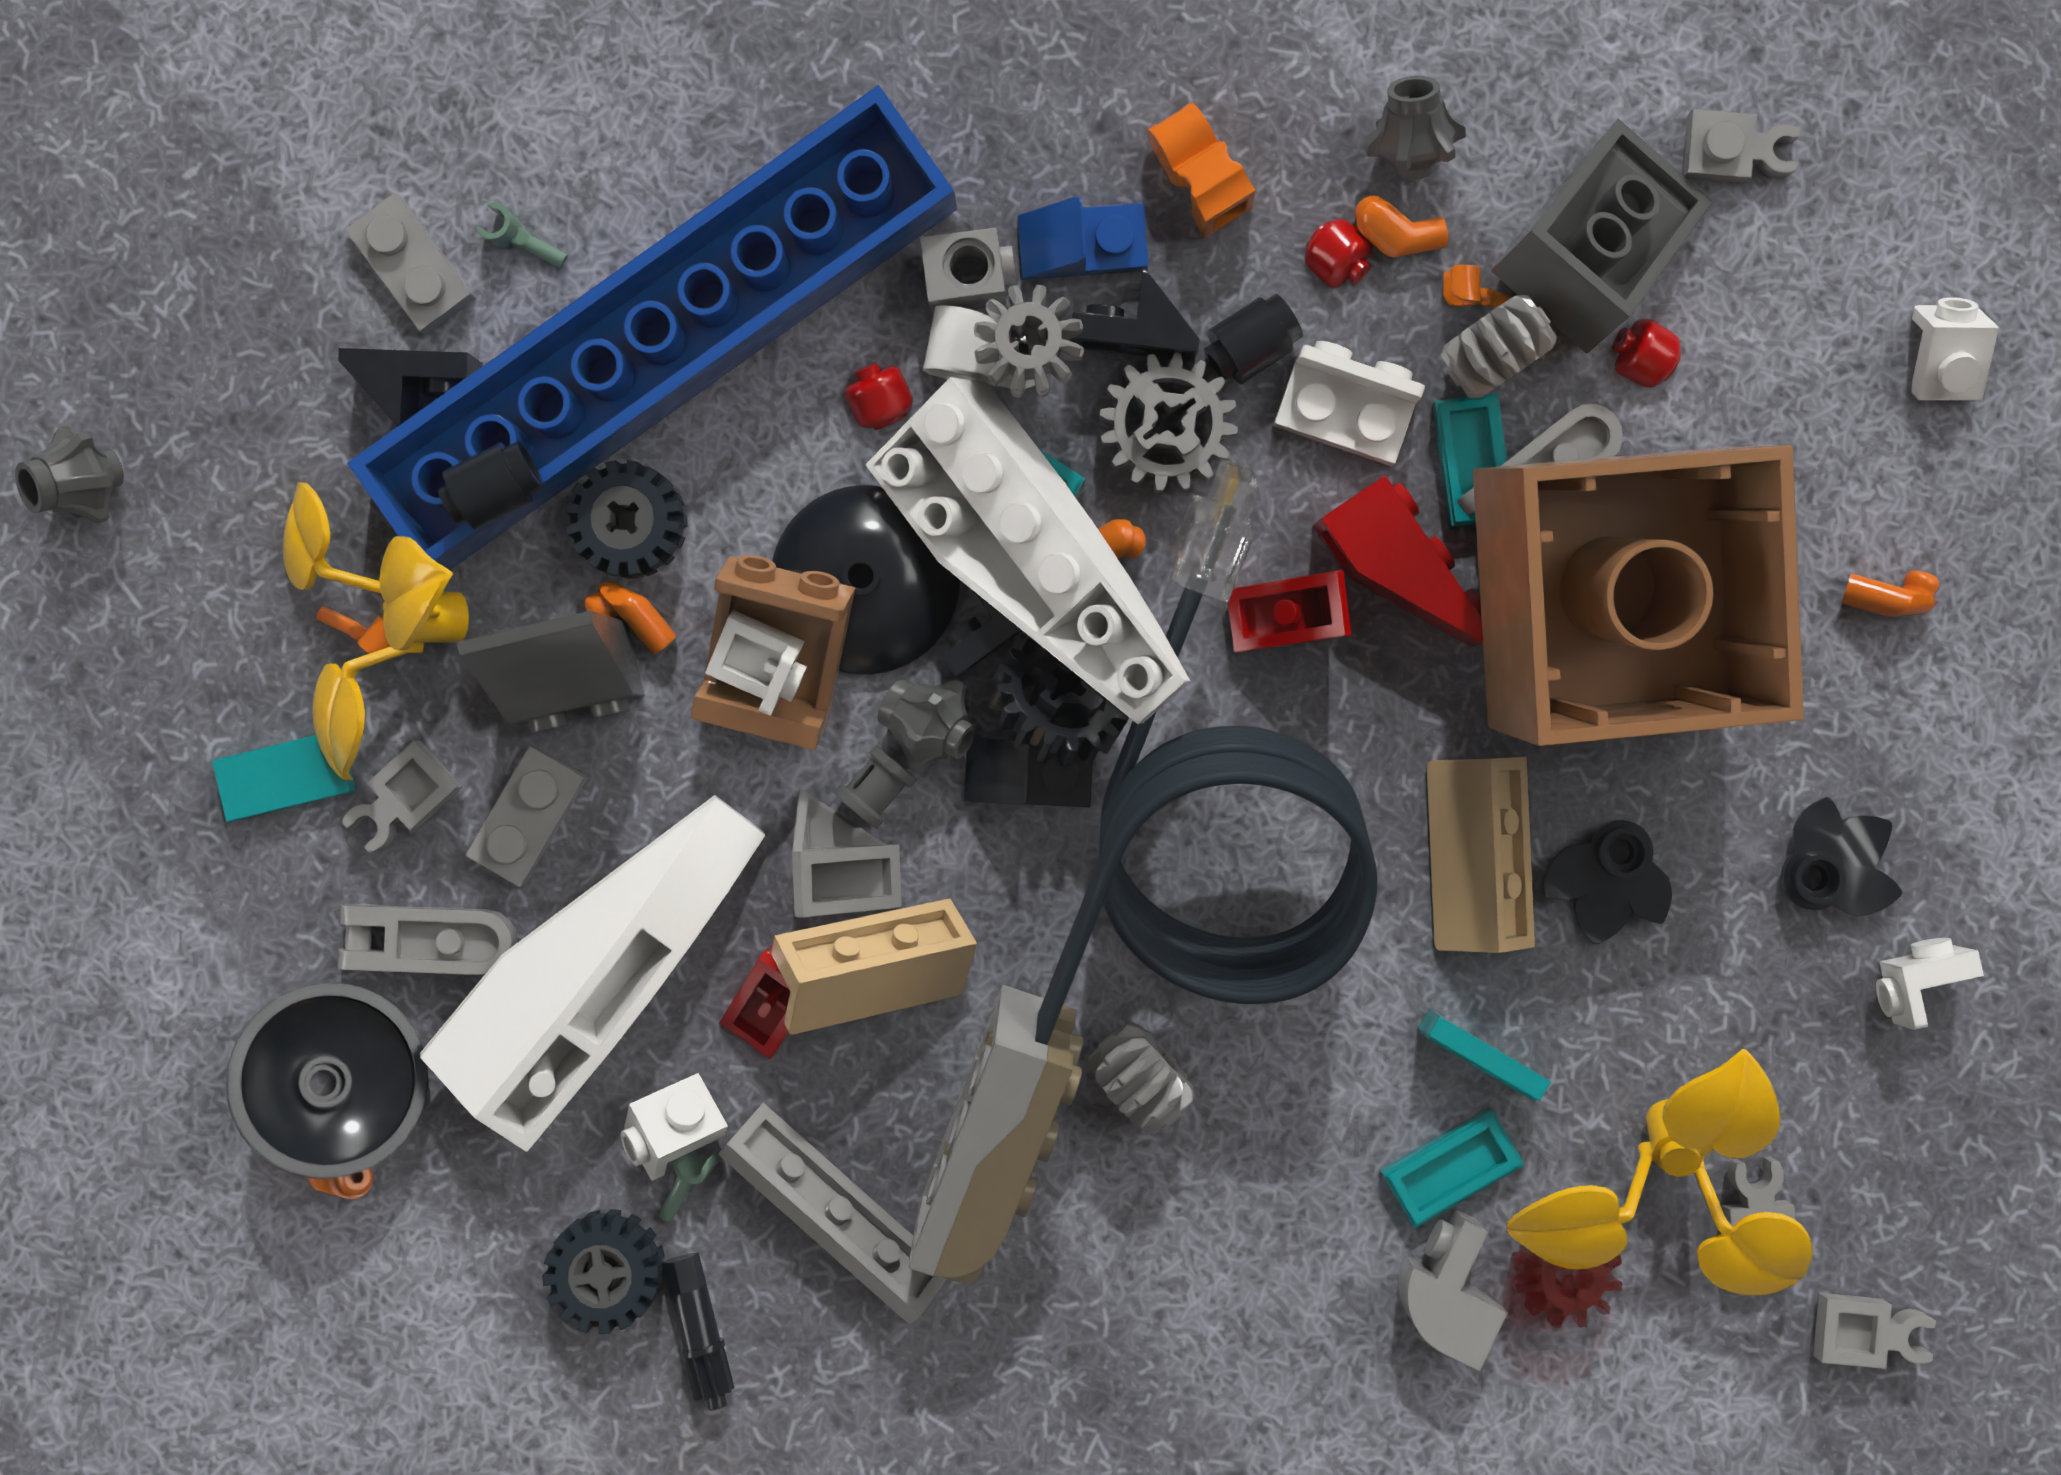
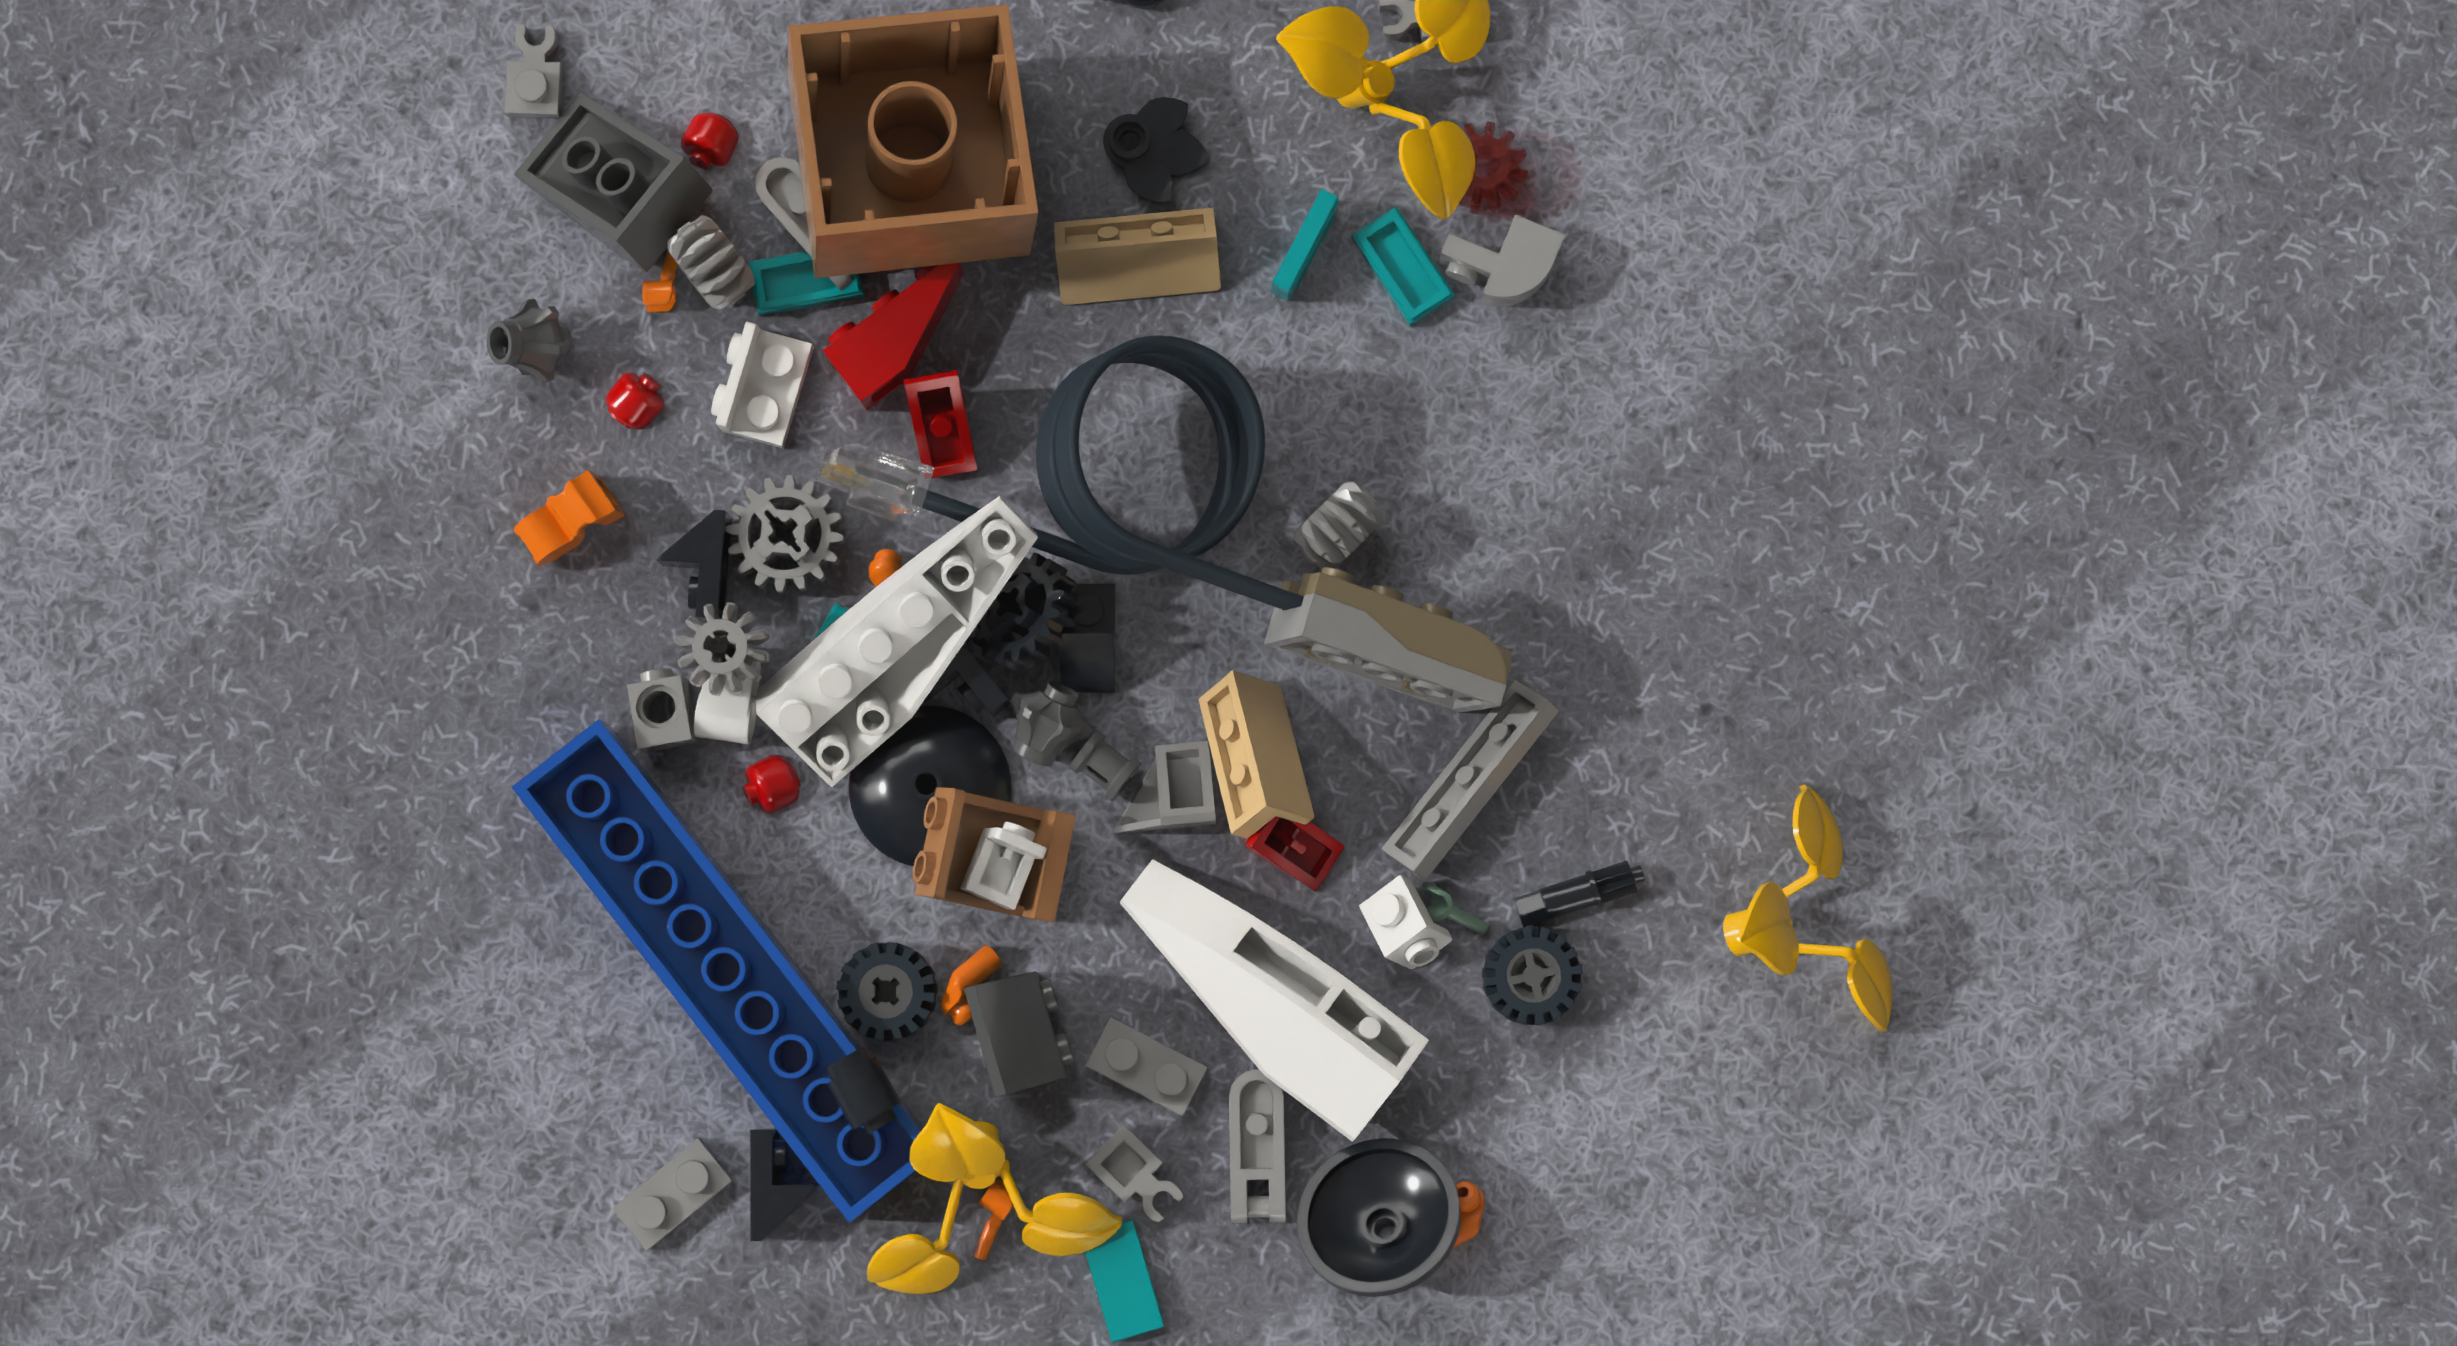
camera: 95 degrees left, 5 degrees down
sand green hand [475,202,568,269] -> none
blue slope [1018,197,1149,280] -> none
black brick [1204,294,1303,385] -> none
orange arm [1354,196,1448,258] -> none

